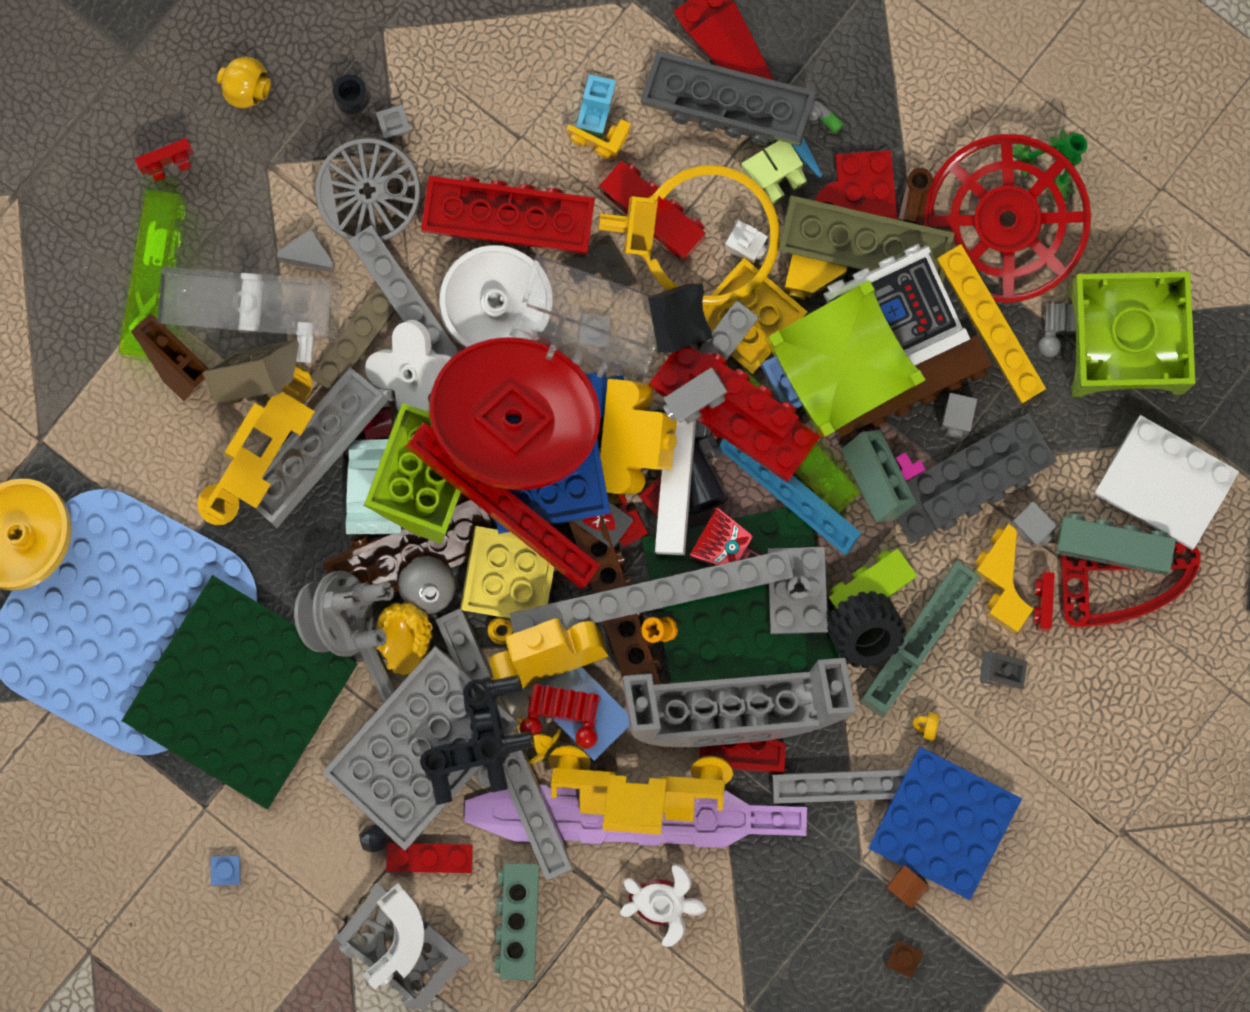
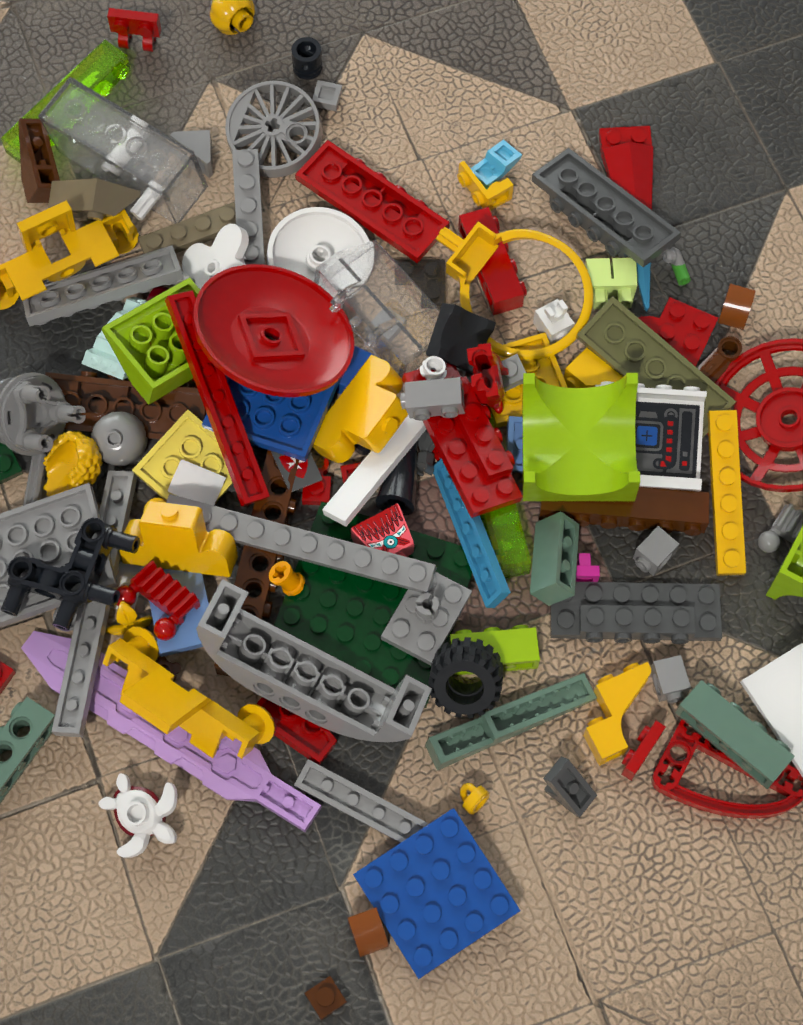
camera: 30 degrees right, 15 degrees down
none -> white sticker [168,460,226,506]
none -> white plate [420,356,447,380]
none -> red animal [467,343,509,414]
none -> dark orange brick [718,284,756,330]

